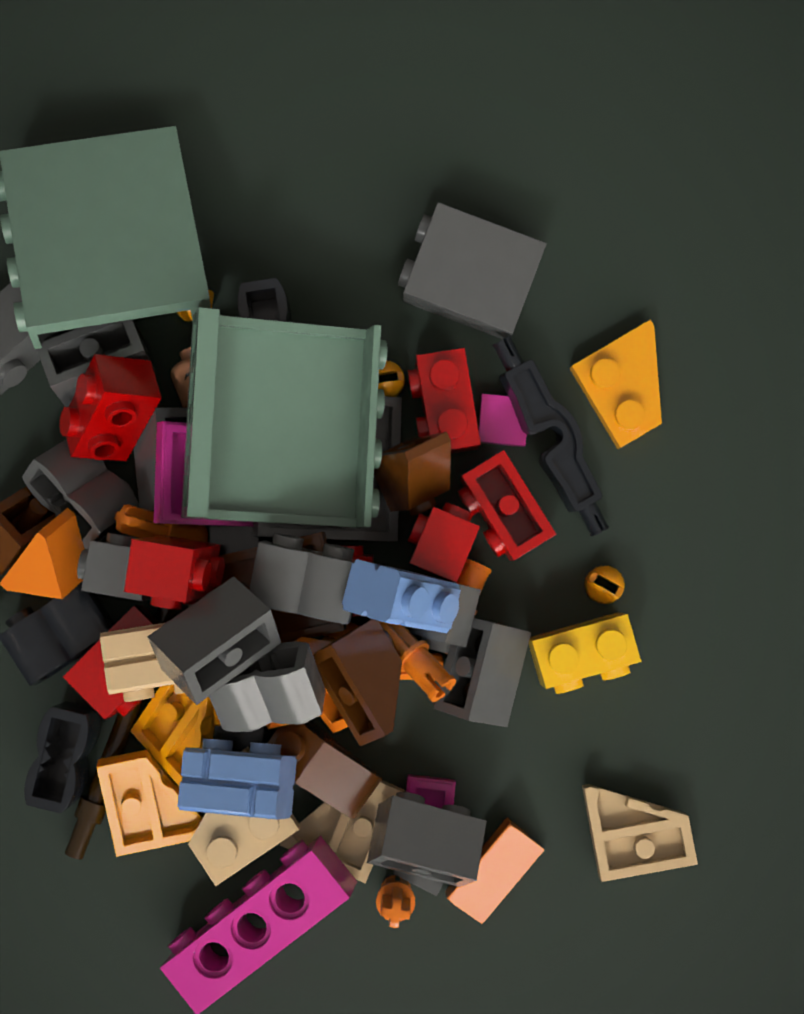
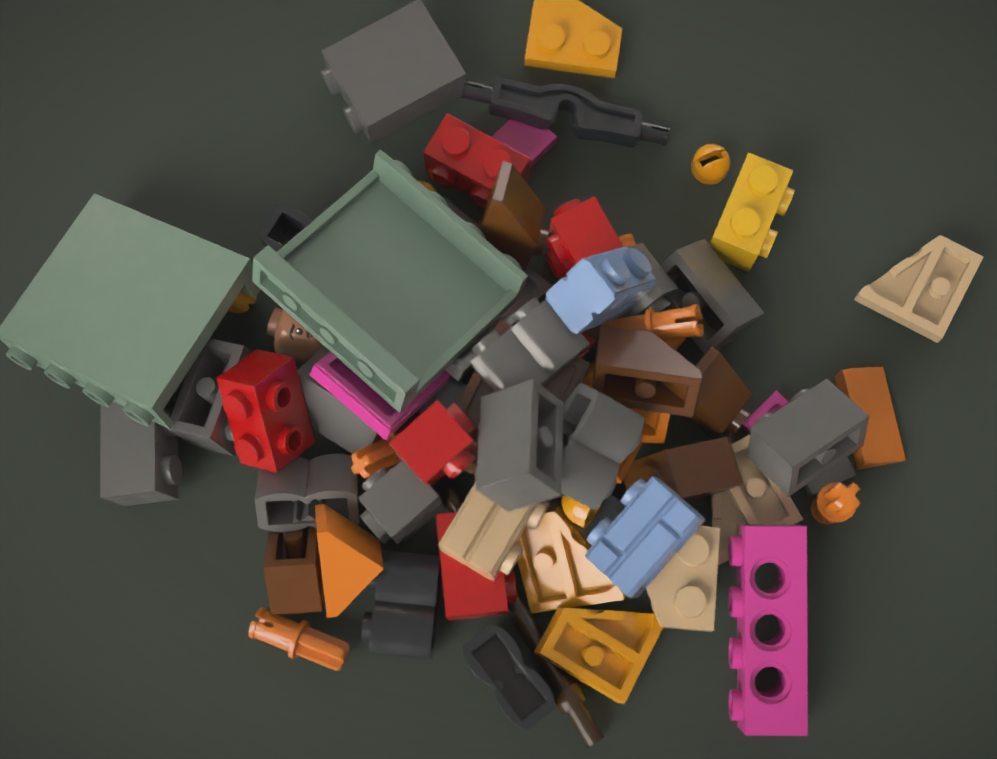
camera: 45 degrees left, 10 degrees down
red brick [457,450,556,561] -> none
none -> reddish brown slope [684,346,752,439]

